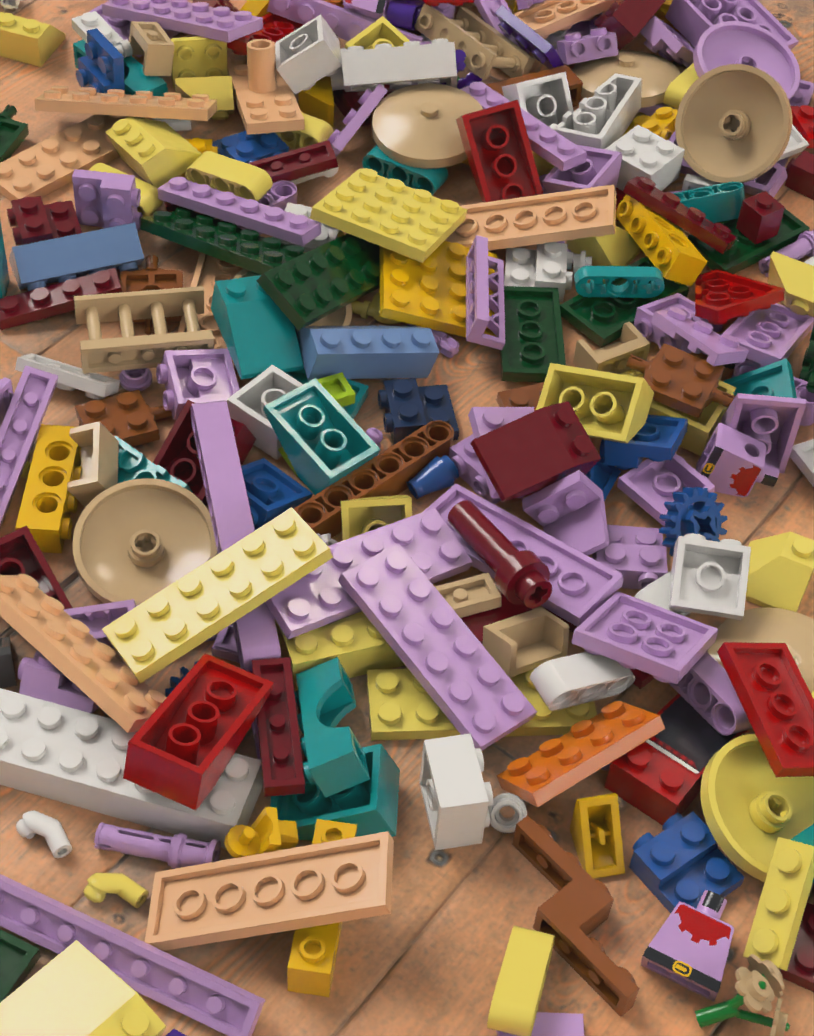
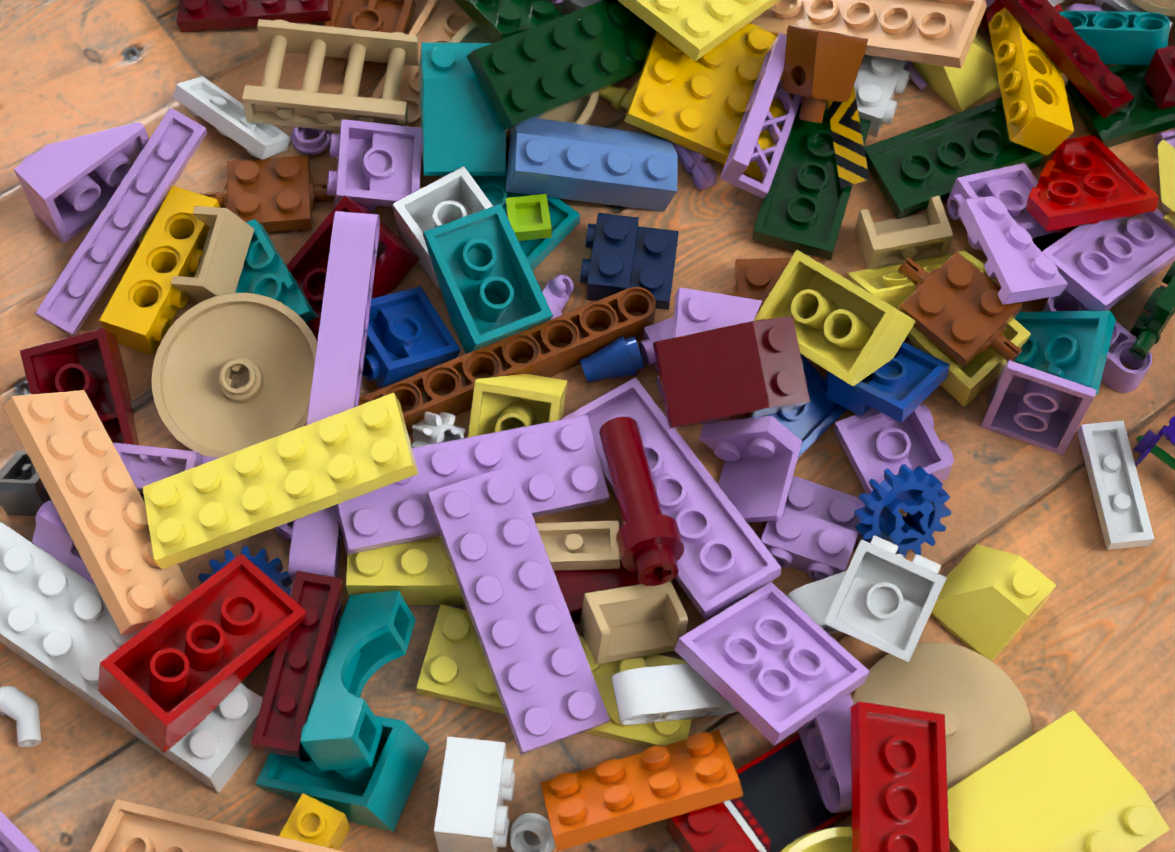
camera: 20 degrees right, 15 degrees up
light yellow arm [84,873,149,908] -> none
lavender pin [94,822,221,869] -> none
yellow hips [224,807,299,858] -> none
white plate [573,251,592,275] -> none
teal beam [574,266,665,298] -> none
lavender torso [696,423,780,497] -> none
none -> dark orange torso [782,25,868,123]
none -> sticker [827,87,869,189]

